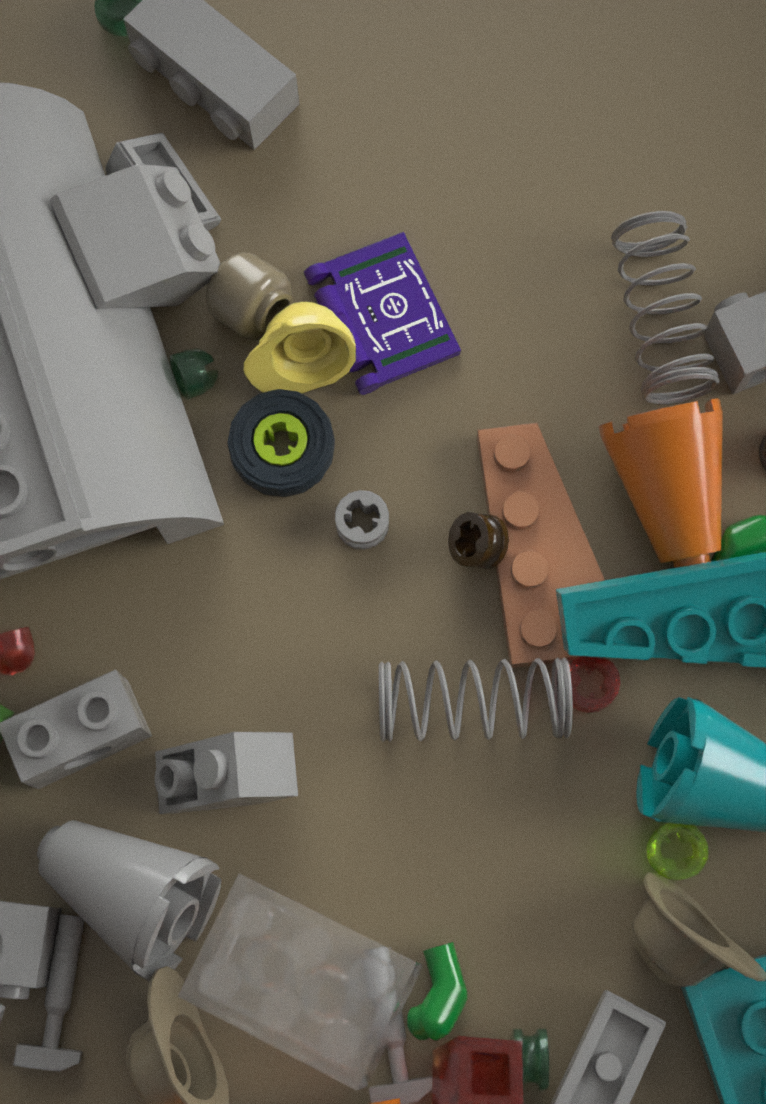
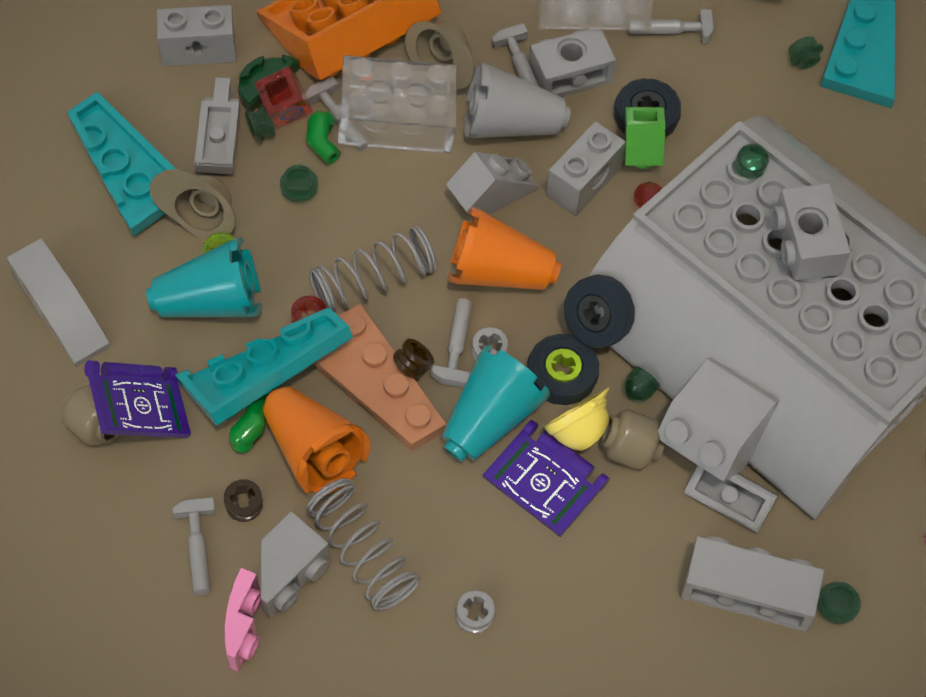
camera: 150 degrees right, 15 degrees down
none -> clear green plate [280,165,318,202]
none -> light grey piece [431,298,472,388]
none -> teal cone [441,345,550,462]
none -> orange cone [448,206,561,290]
none -> light grey bush [455,590,495,634]
none -> black bush [564,274,635,348]

